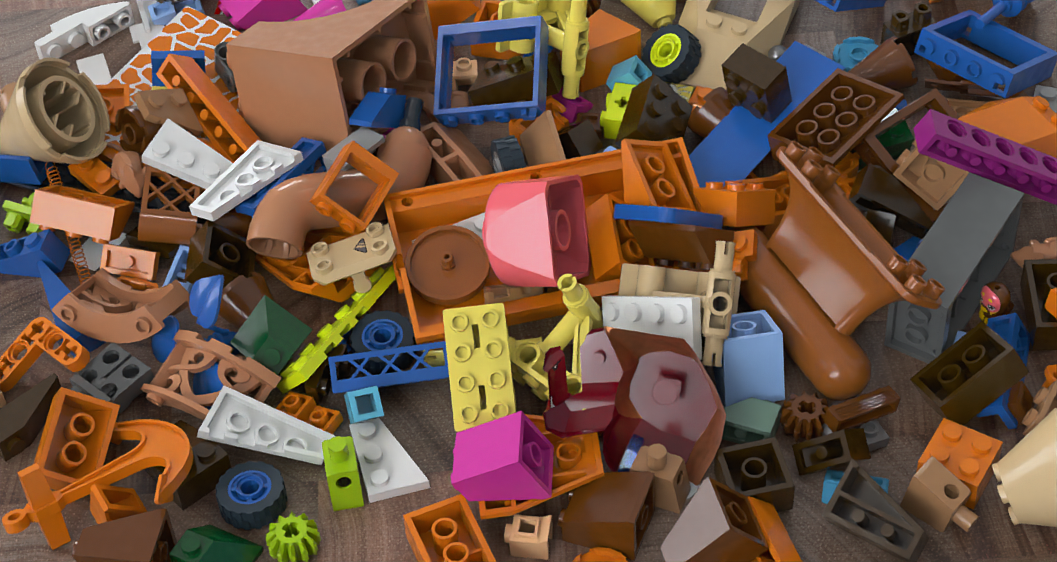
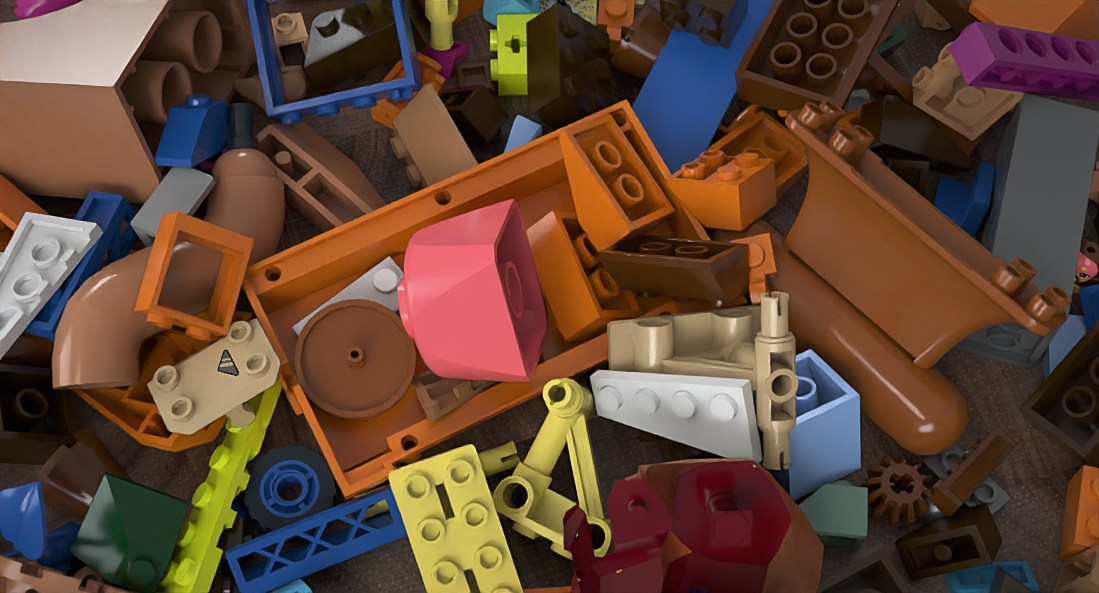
camera: 20 degrees left, 15 degrees up
black wheel [490,135,526,173] -> none
blue beam [613,204,723,229] -> none

